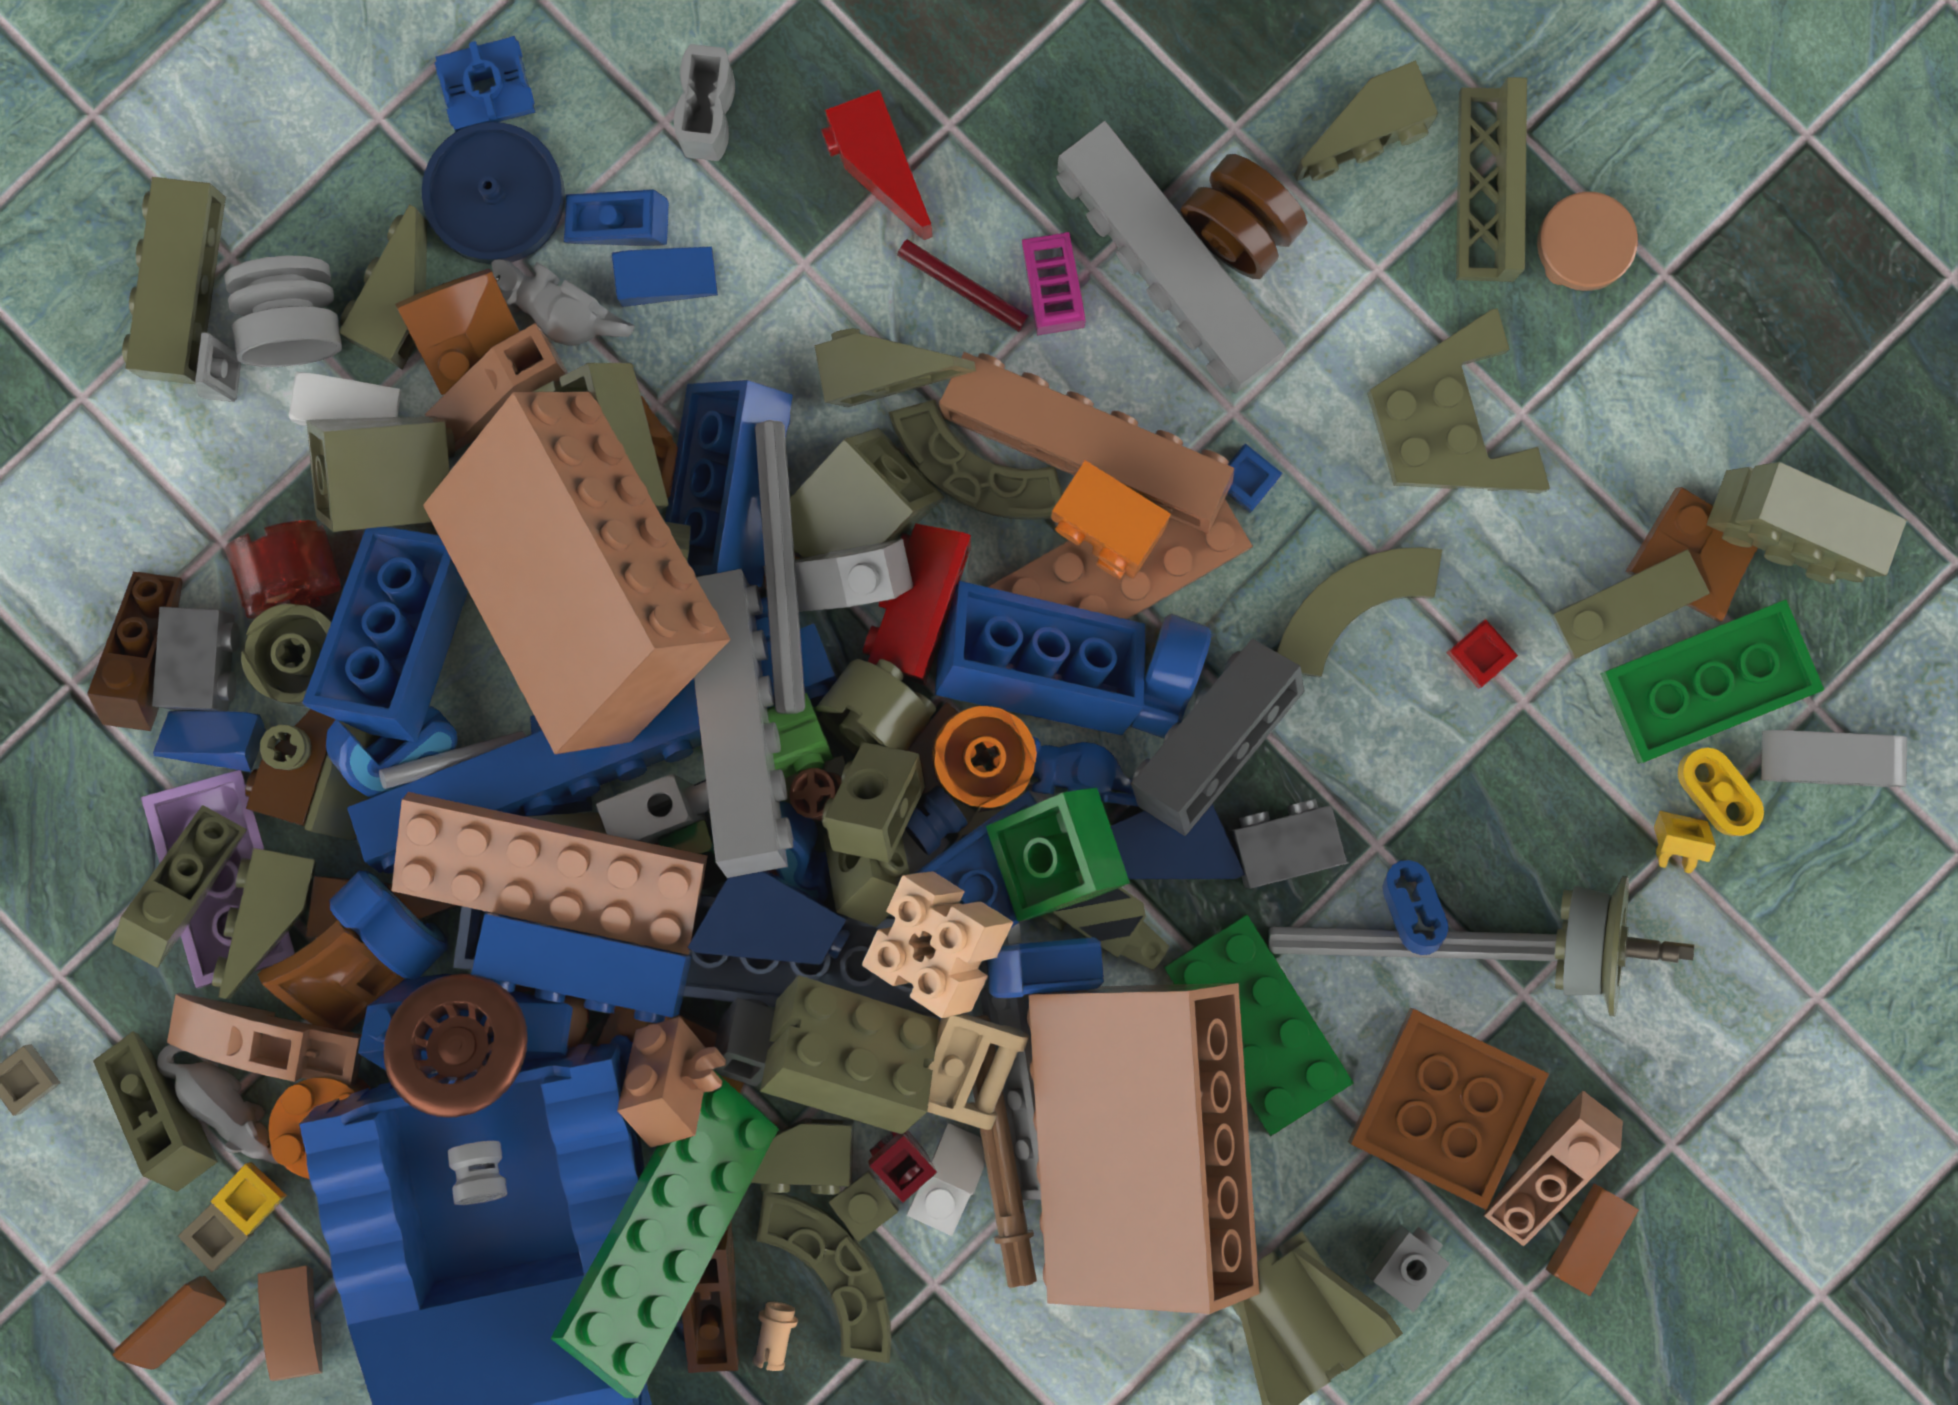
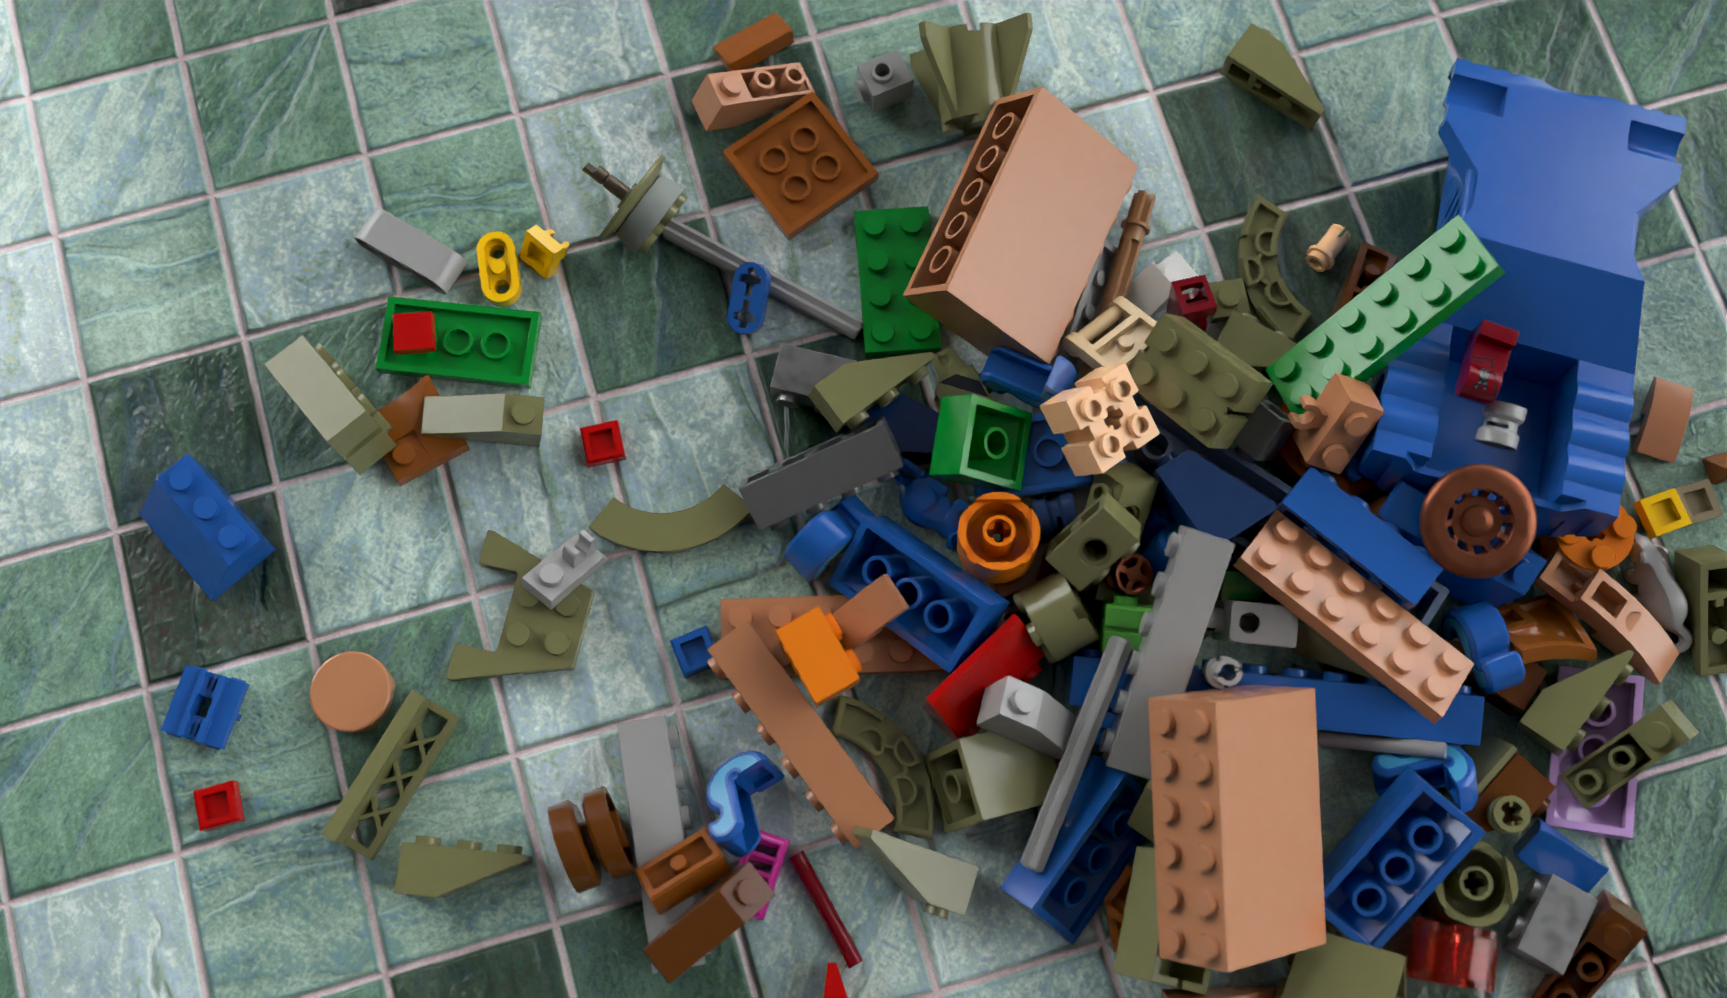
camera: 155 degrees left, 10 degrees down
none -> blue slope [139,453,276,601]
none -> blue piece [160,665,249,751]
none -> red tile [193,780,245,832]
none -> red tile [393,311,436,355]
none -> light grey plate [522,530,607,610]
none -> dark orange slope [633,827,731,914]
none -> reddish brown slope [642,862,776,983]
none -> blue animal [706,750,784,857]
none -> olive slope [808,352,935,433]
none -> nougat slope [833,574,910,651]
none -> light grey pin [1202,656,1243,689]
none -> dark red leg [1455,319,1519,407]

